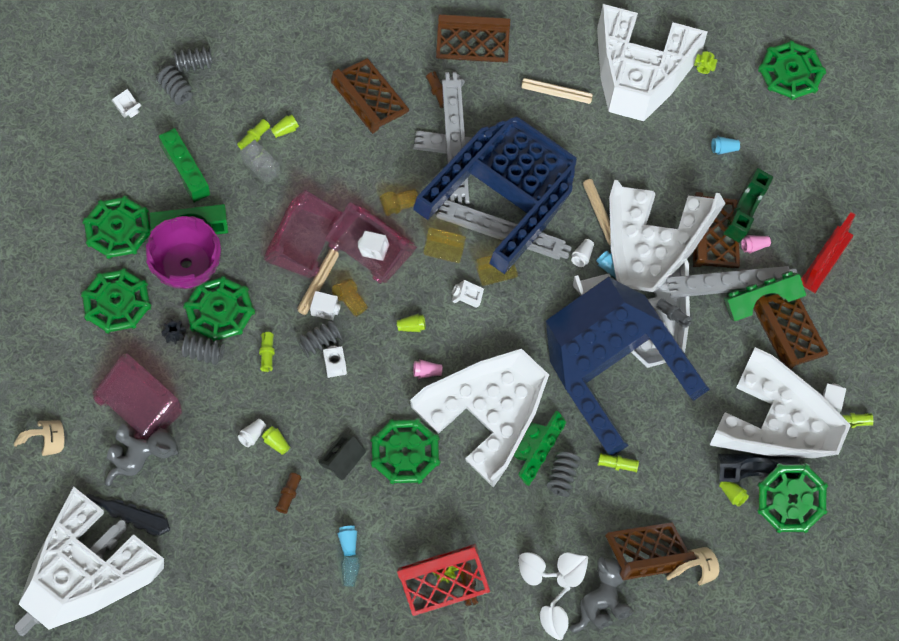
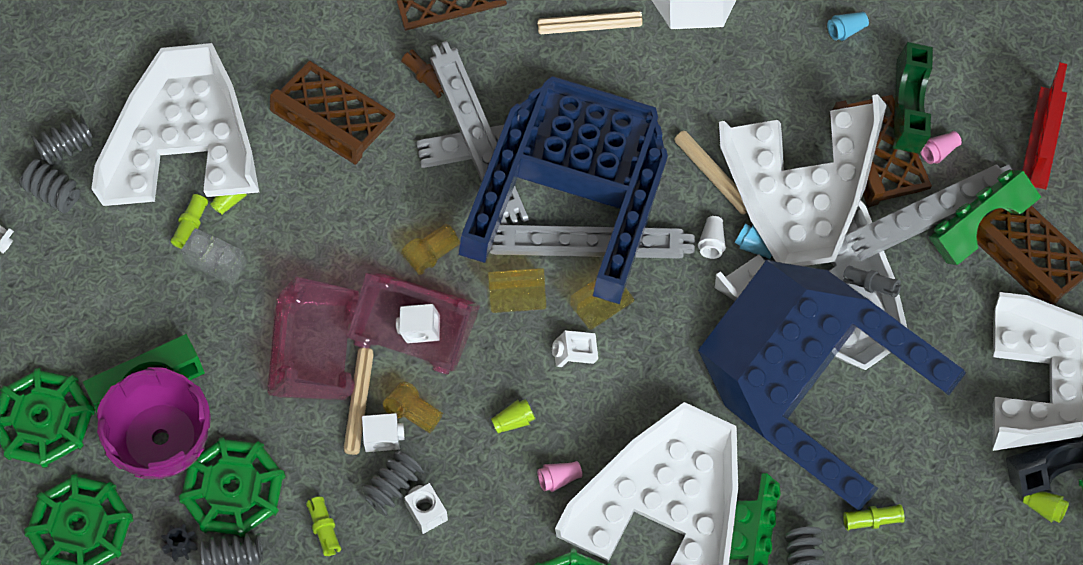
camera: 15 degrees left, 0 degrees up
green arch [158,128,210,203] -> none
none -> white piece [92,43,259,206]

